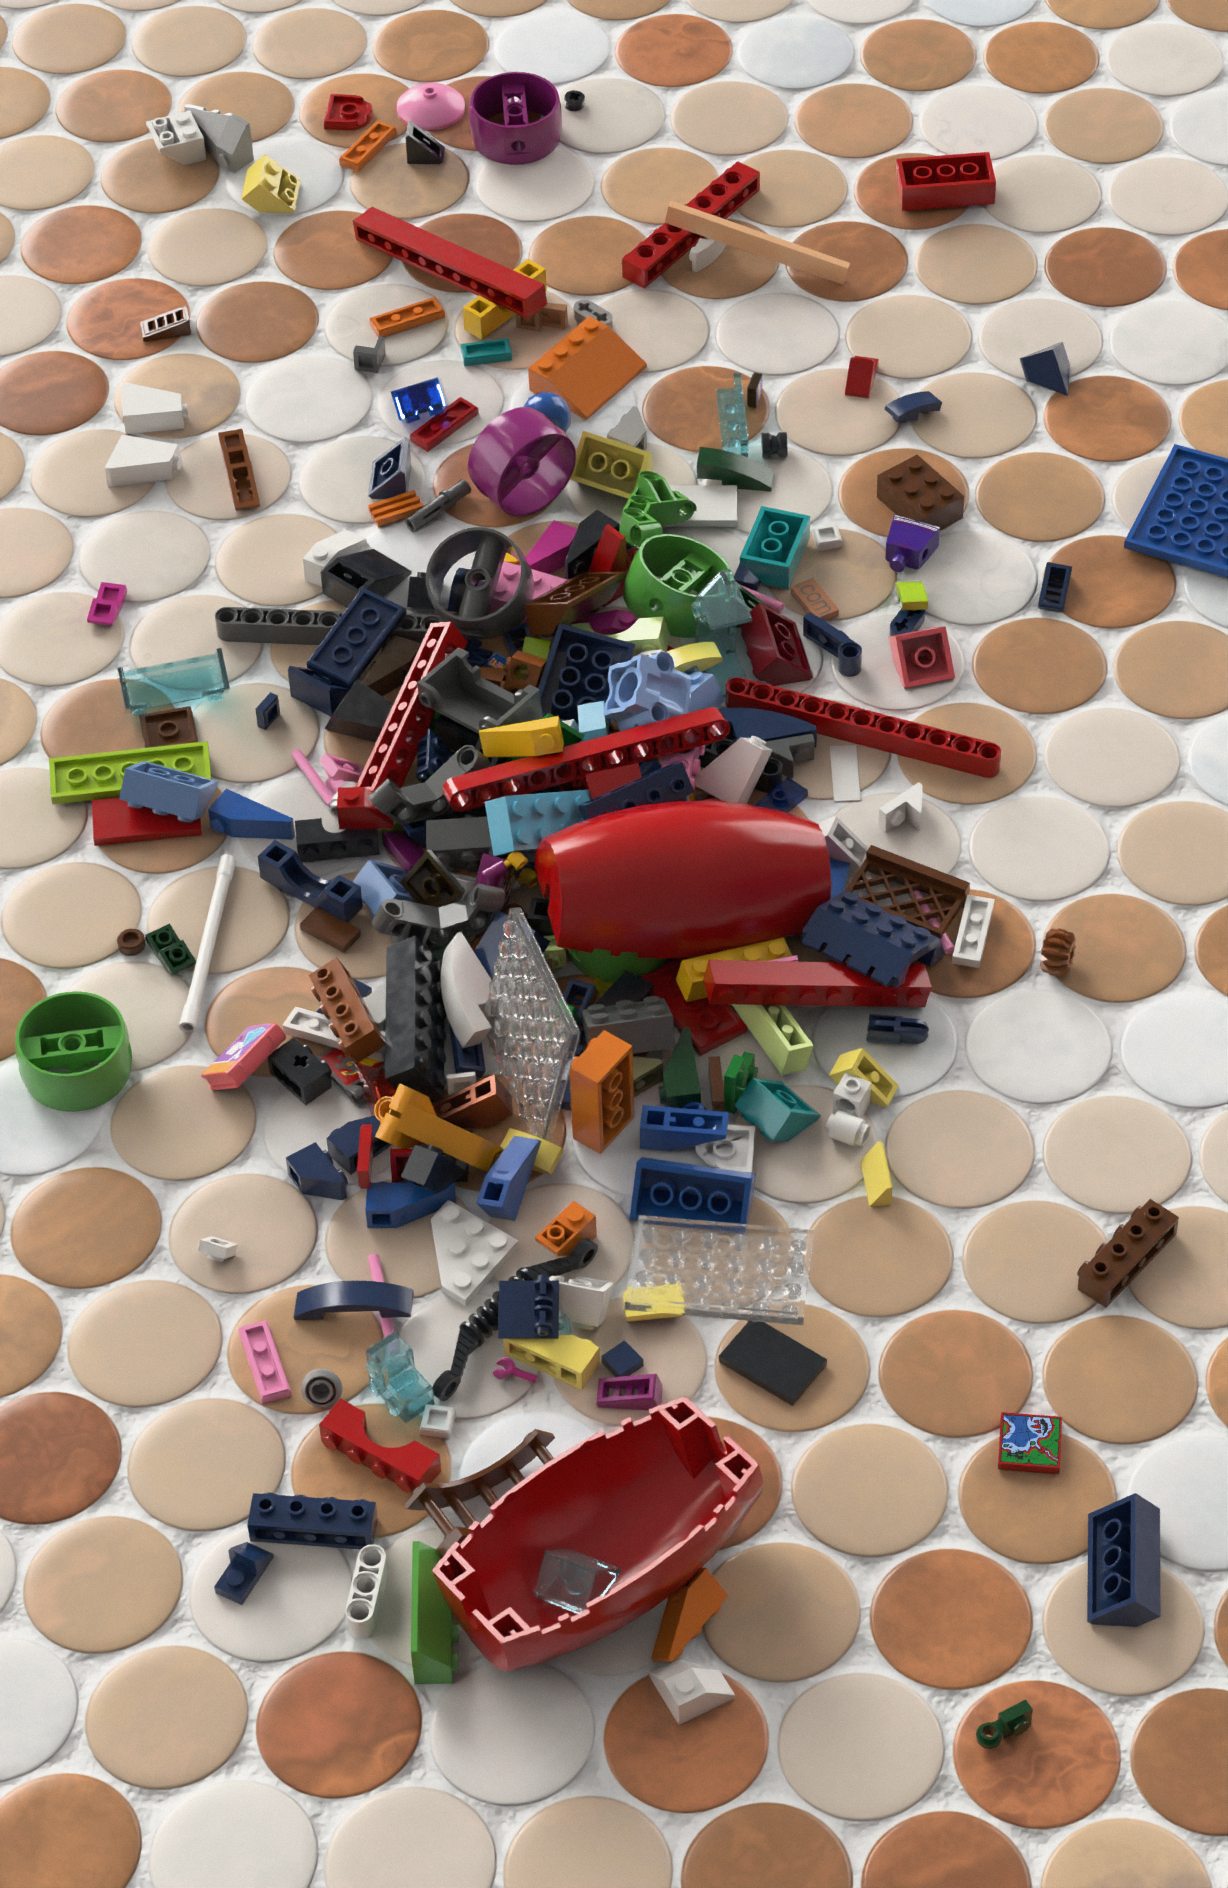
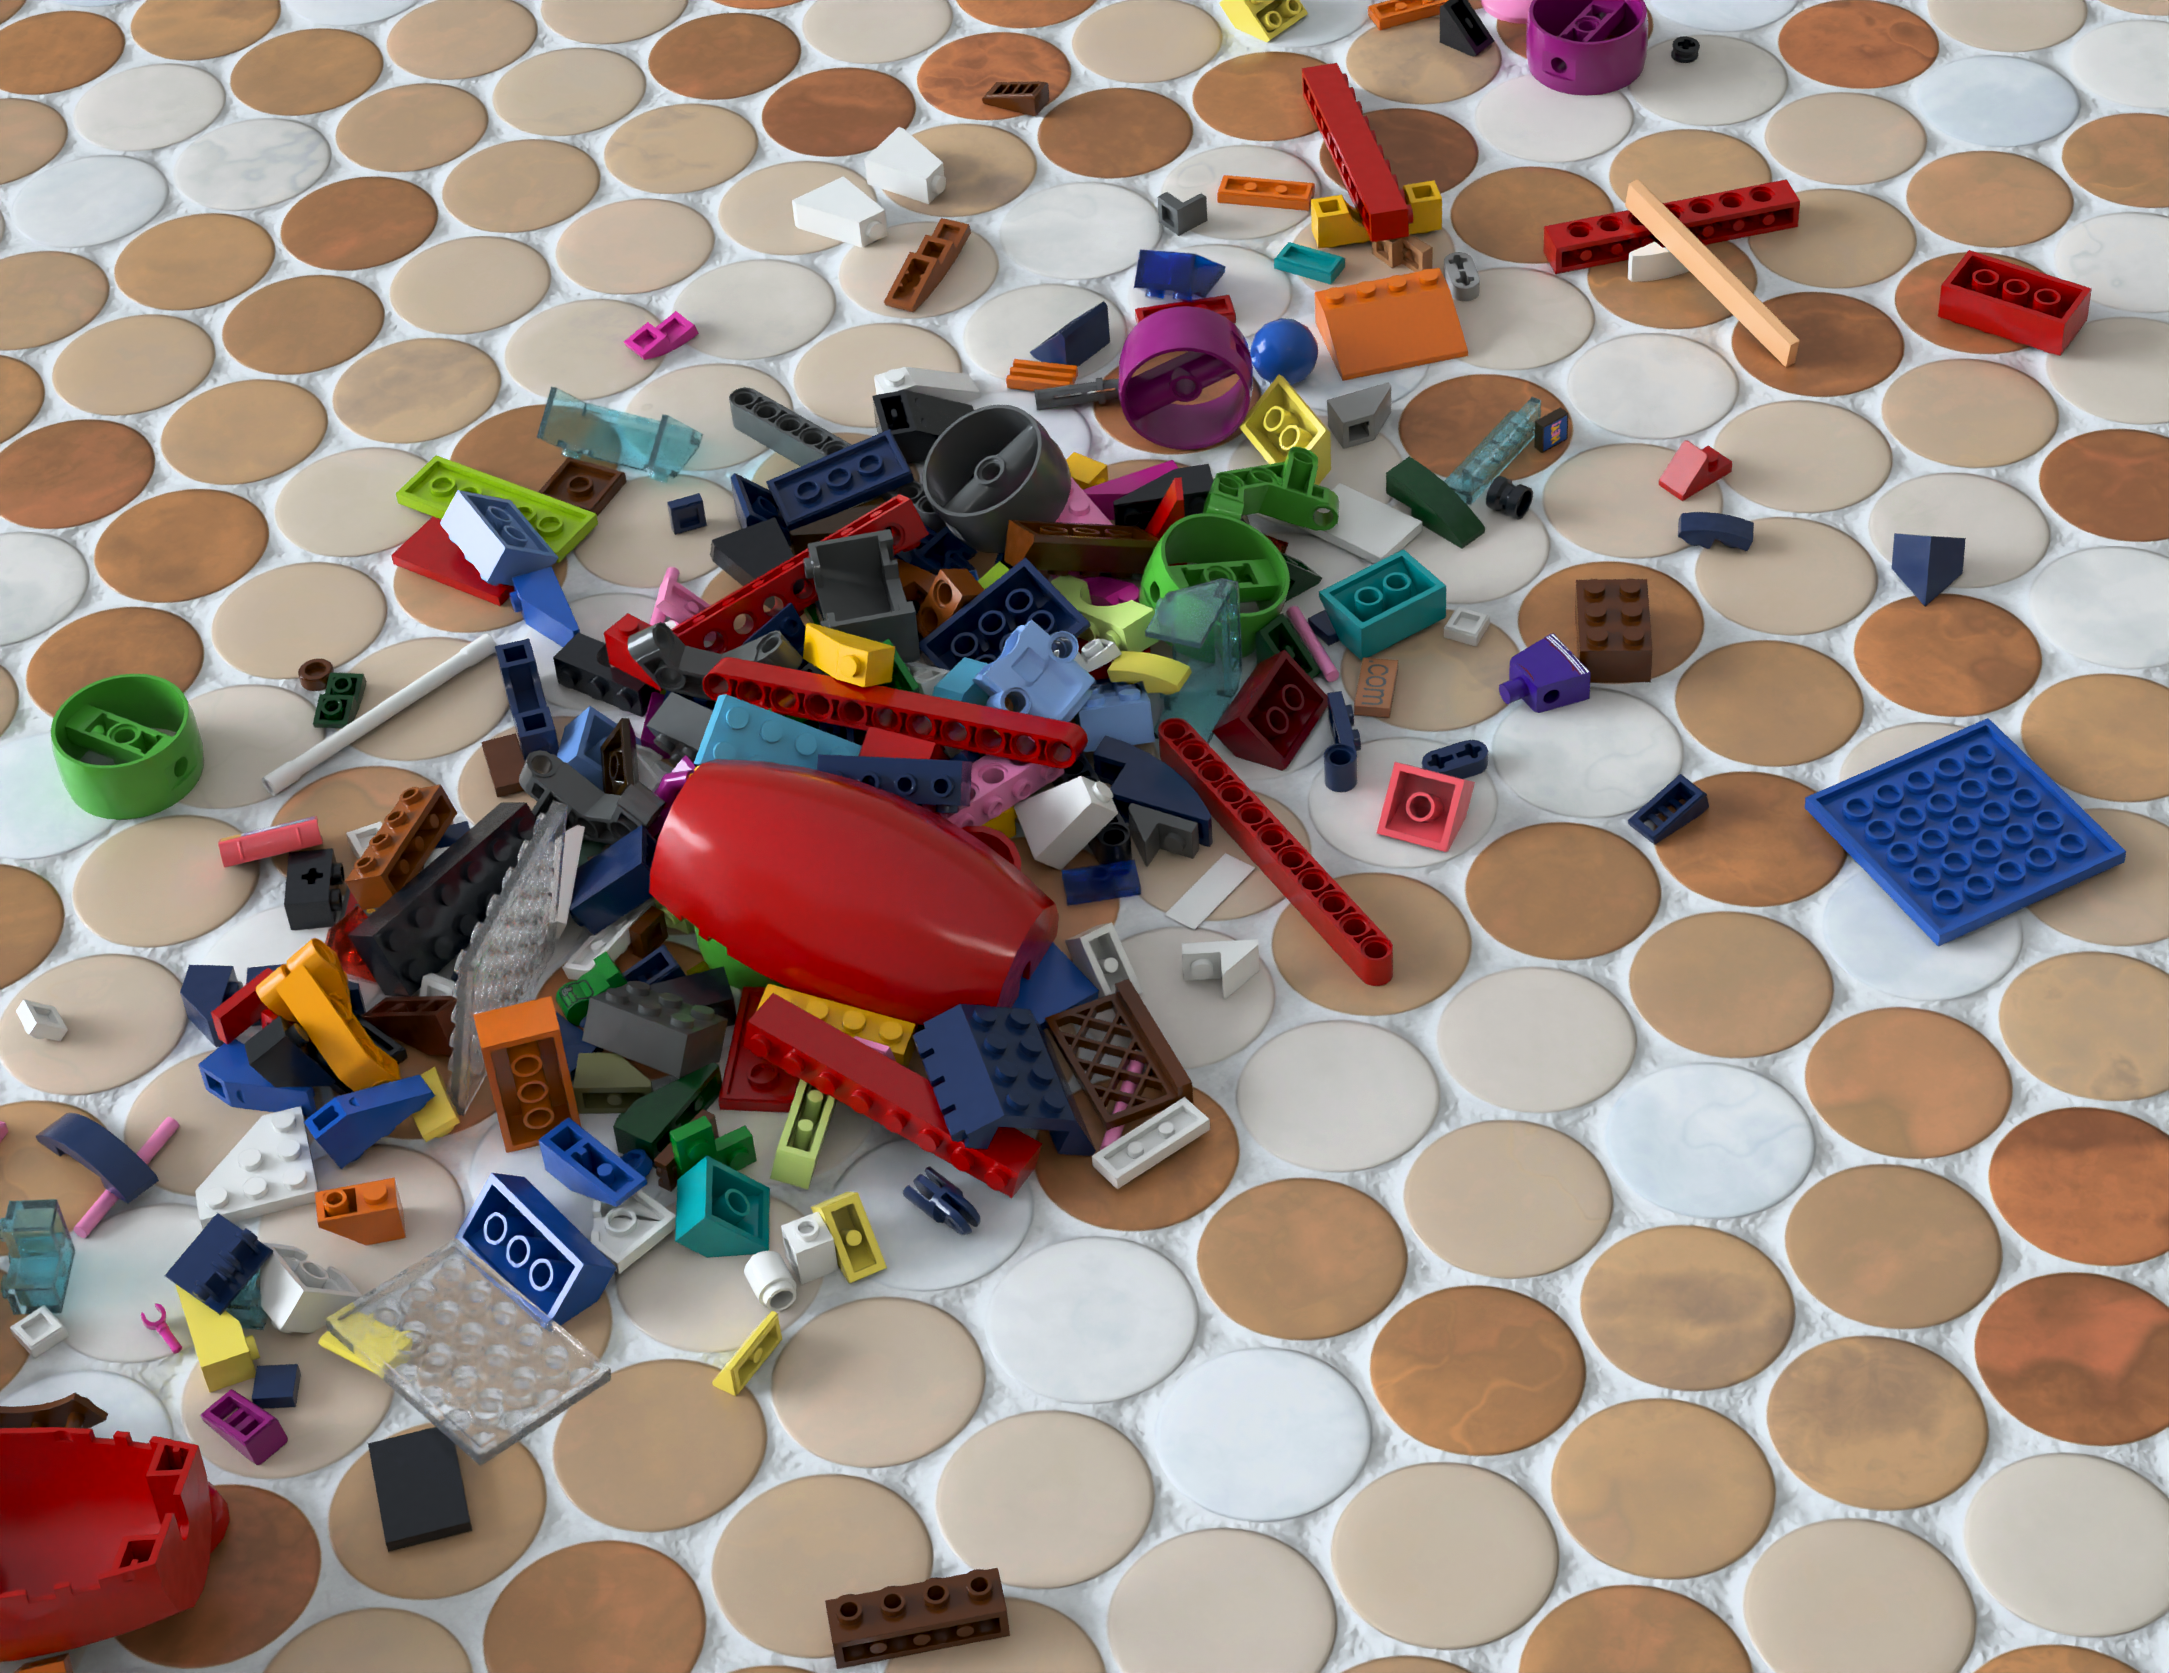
camera: 40 degrees right, 5 degrees down
black piece [431,1237,598,1402] -> none
lime slope [895,581,928,611] -> none
dark orange gear [1040,928,1076,976] -> none

